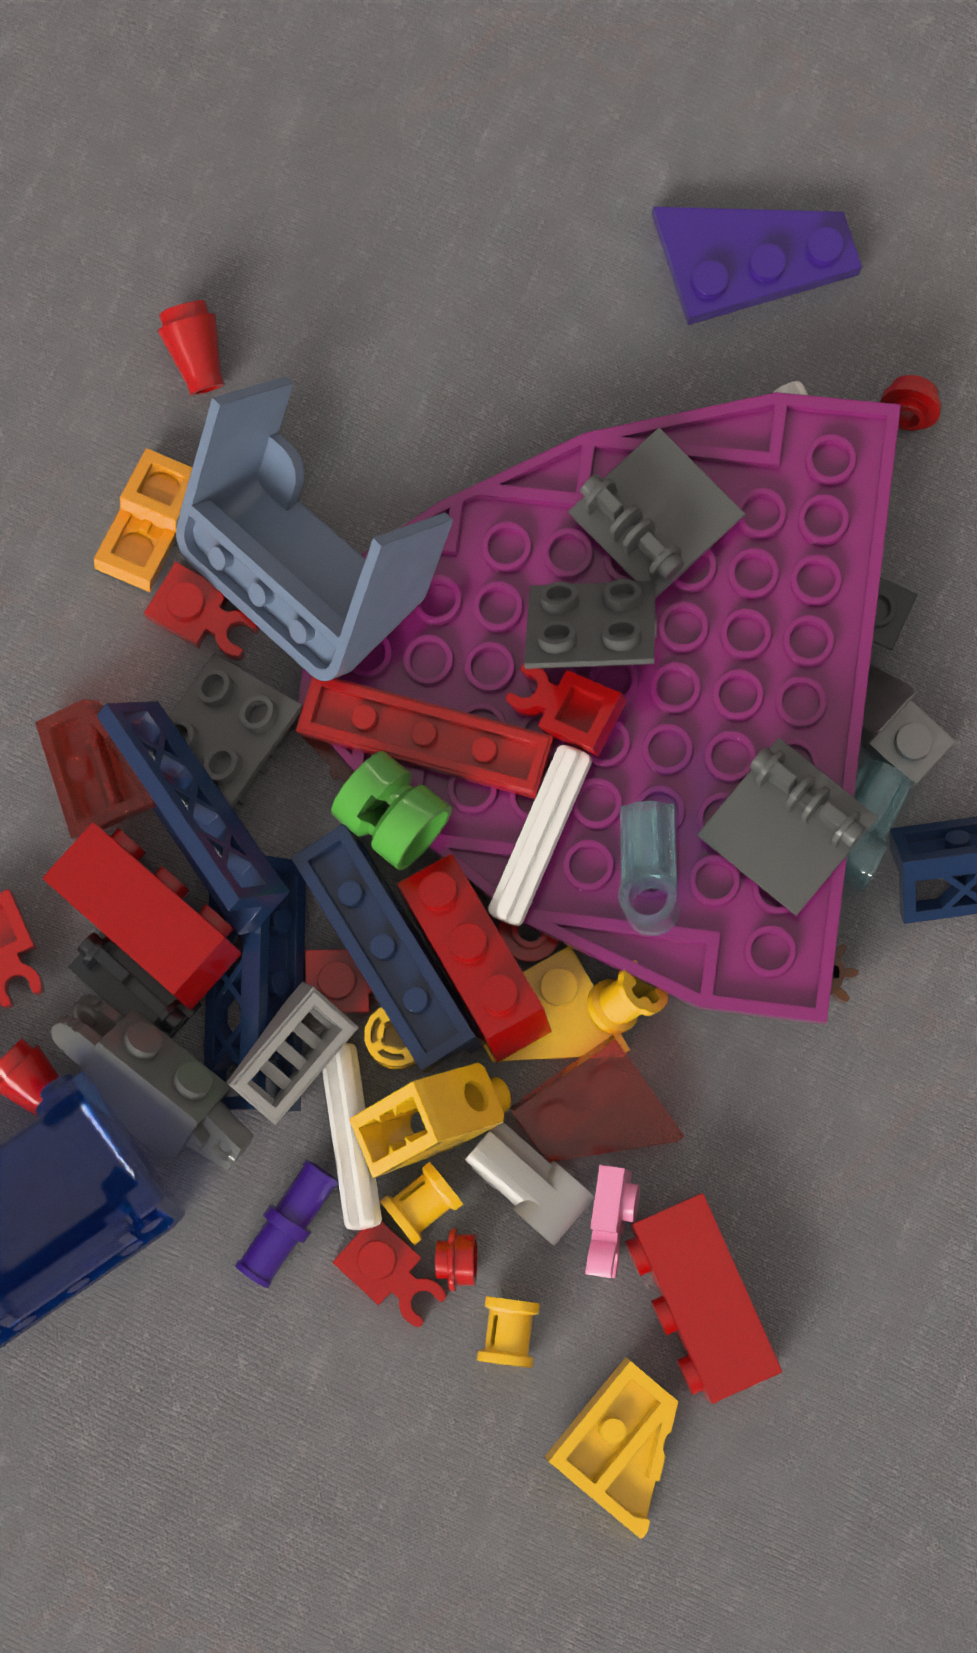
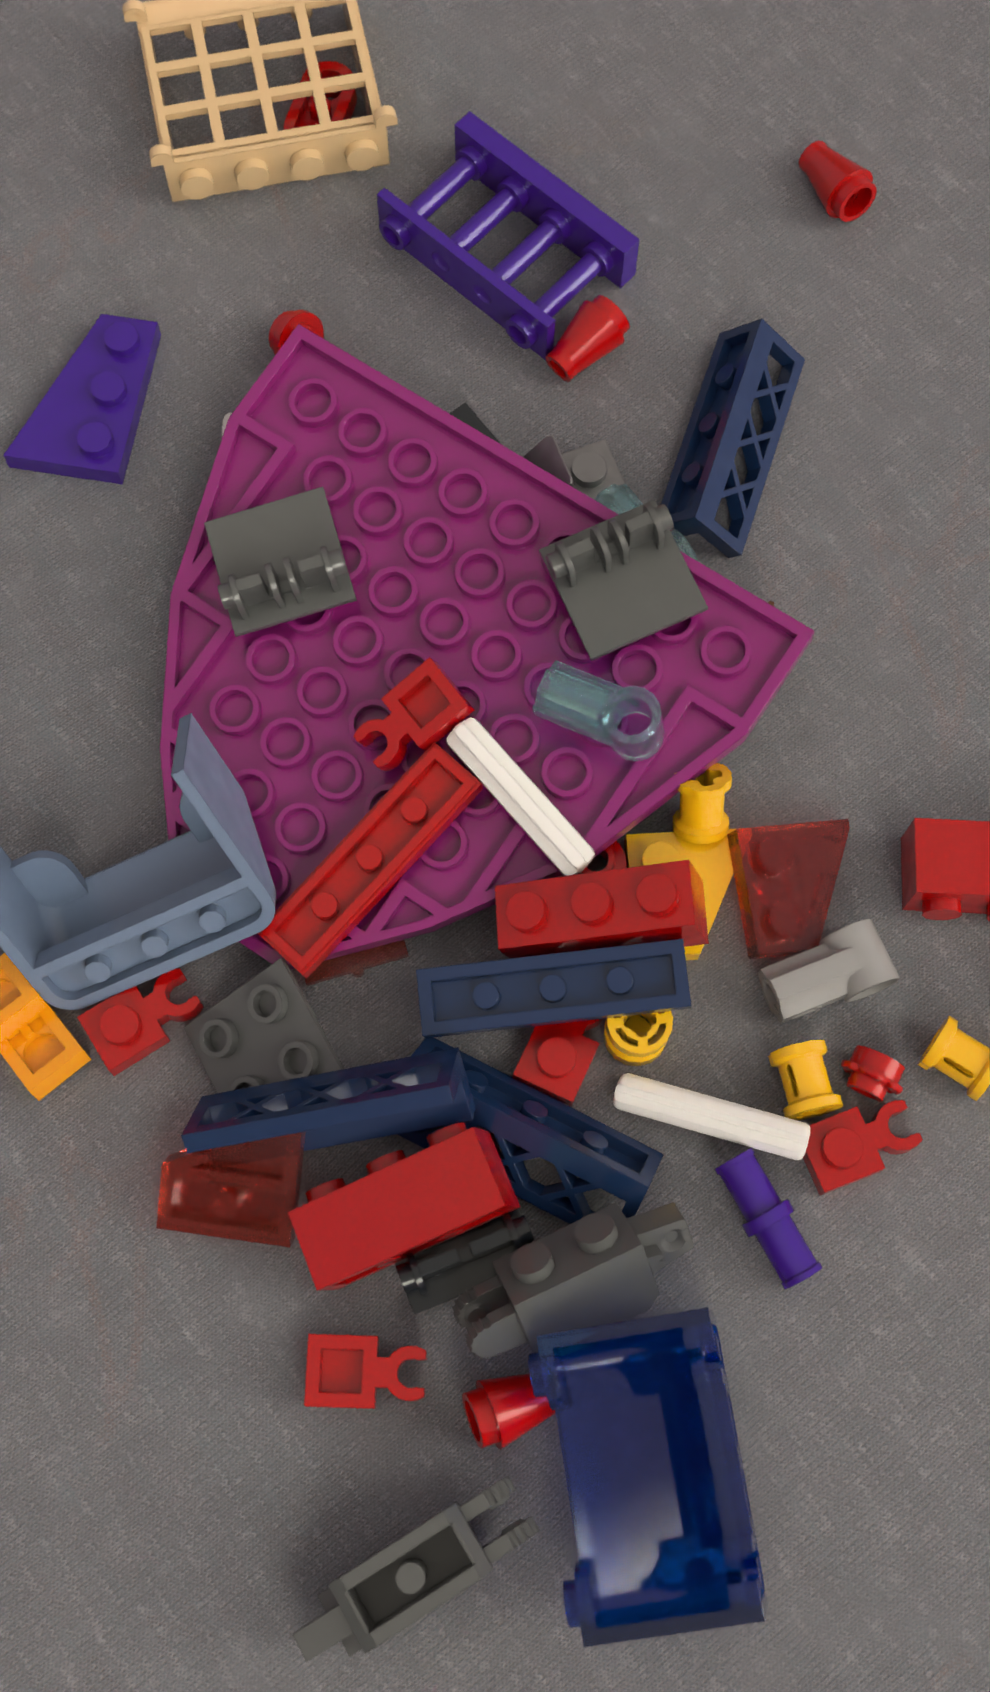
camera: 60 degrees left, 10 degrees down
light grey slope [226,981,359,1125] -> none
bright green wheel [331,751,452,870] -> none
yellow torso [349,1063,511,1178] -> none
dark grey hinge [524,579,657,669] -> none
bright pink plate [586,1165,640,1278] -> none

